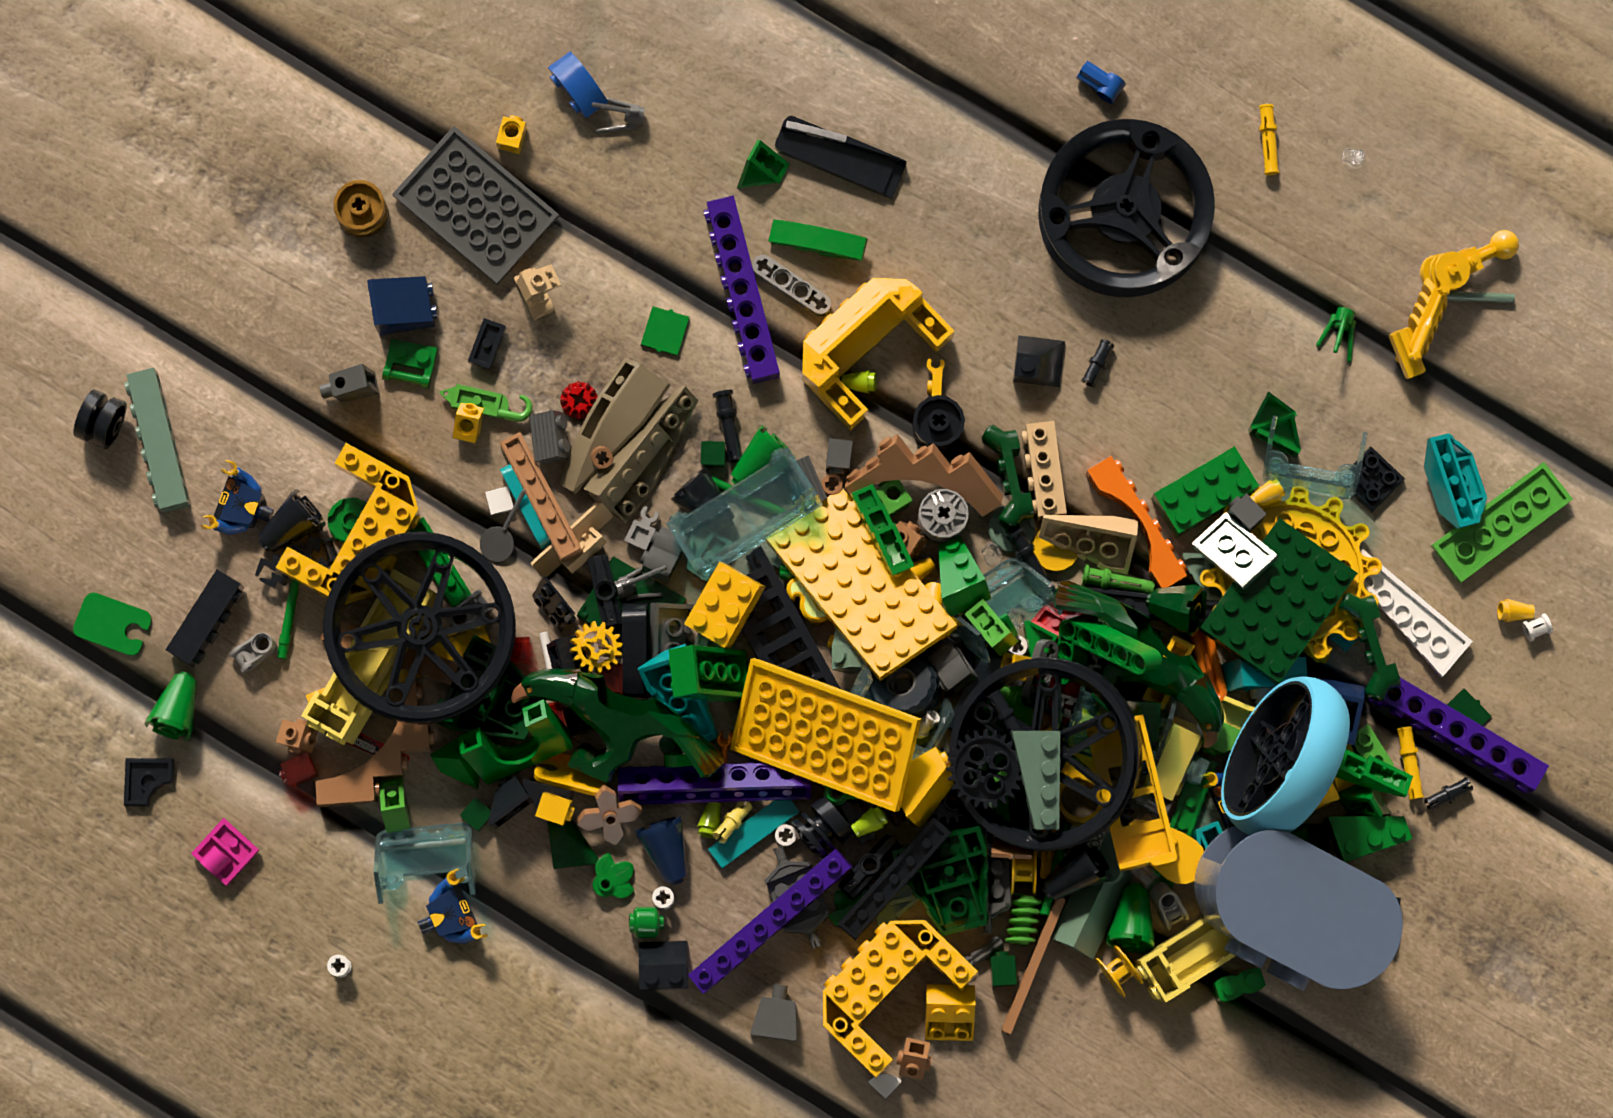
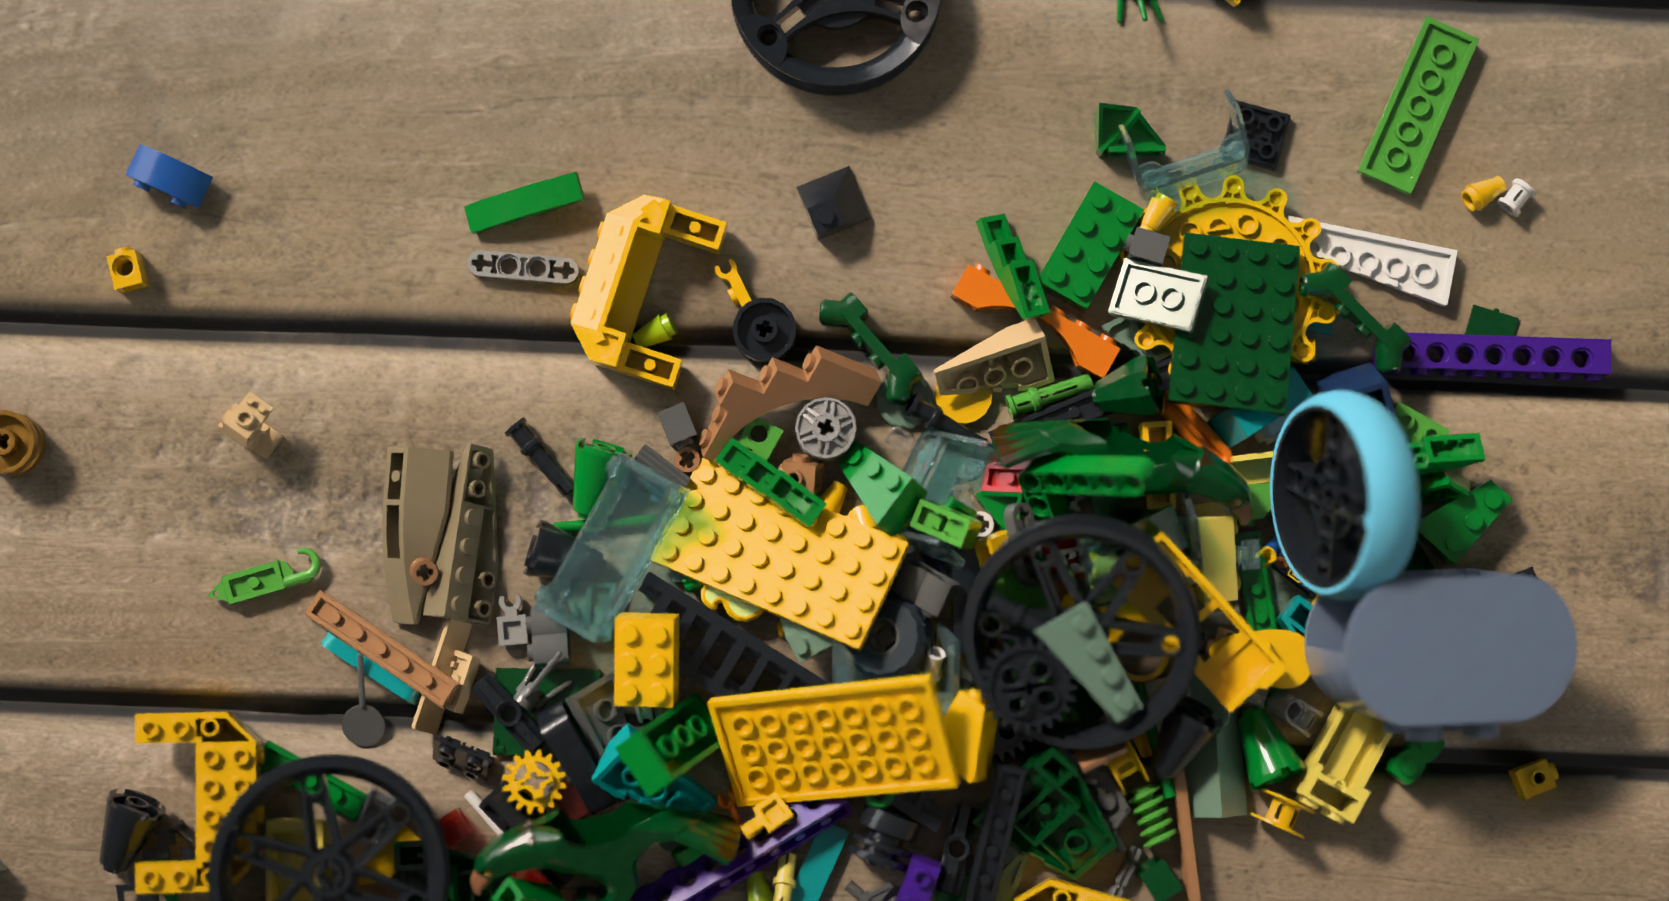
camera: 30 degrees left, 5 degrees up
torso [201,460,274,535] -> none
dark grey torso [320,364,380,402] -> none
green tile [327,497,367,543] -> none
dark blue slope [367,276,438,336] -> none
green plate [382,339,438,389] -> none
dark grey plate [392,126,559,286] -> none
yellow brick [452,403,484,443] -> none
black plate [468,318,507,371] -> none
white tile [485,486,514,516] -> none
dark grey brick [529,410,570,464] -> none
red gear [560,381,598,419] -> none
dark grey plant [592,97,645,133] -> none
green piece [641,306,690,356] -> none
dark green piece [700,441,725,468] -> none
dark purple brick [703,195,780,384] -> none
green slope [737,140,790,188] -> none
black piece [775,116,907,200] -> none
white bush [775,824,796,847] -> none
lime cone [851,806,888,838] -> none
tan brick [1021,421,1067,521] -> none
black pin [1081,339,1115,387] -> none
yellow pin [1397,726,1424,800] -> none
teal wedge [1424,433,1487,529] -> none
black pin [1424,777,1473,812] -> none
none -> yellow plate [740,792,794,840]
none -> green slope [976,213,1050,320]
none -> yellow brick [1508,759,1559,800]

